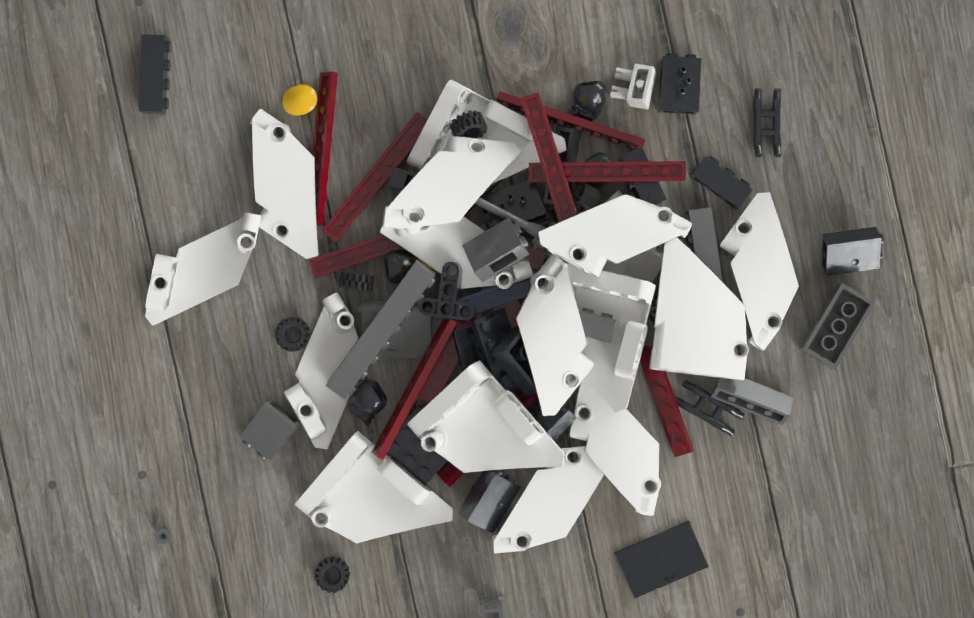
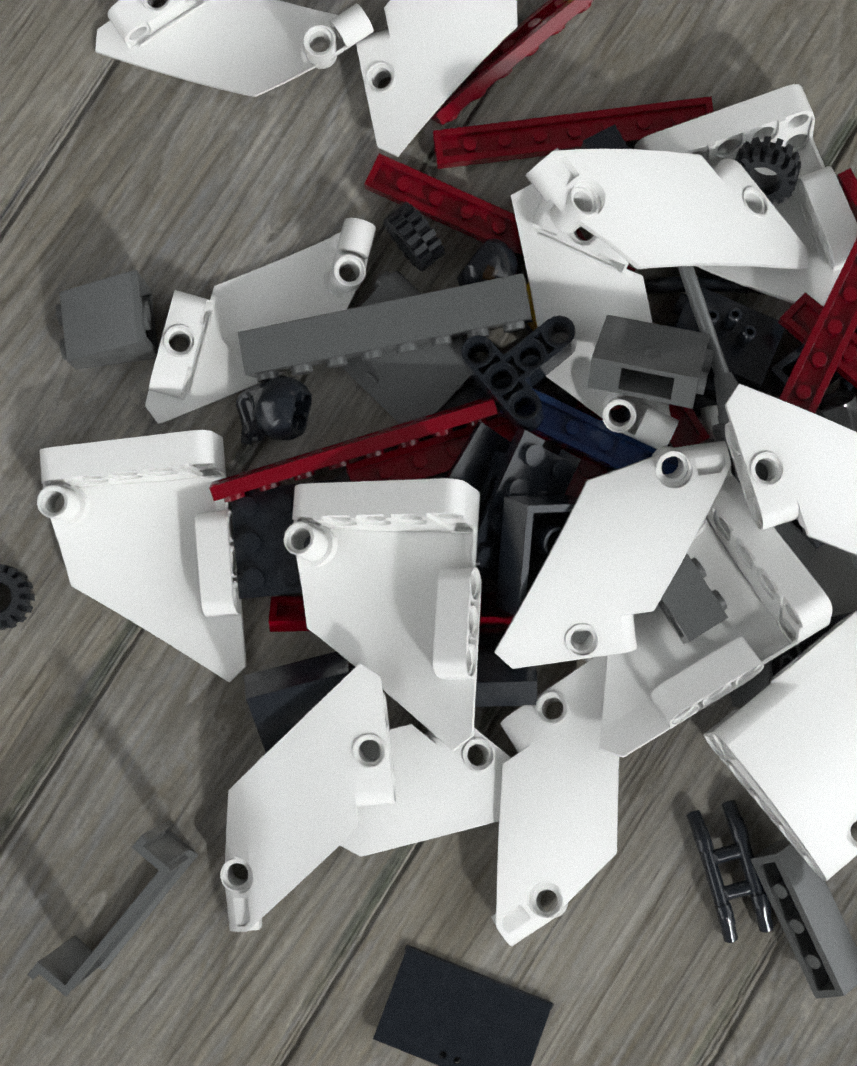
camera: 50 degrees right, 5 degrees down
black tyre [275,317,311,352] -> none
dark red plate [640,345,694,457] -> none
none -> white panel [220,663,396,932]

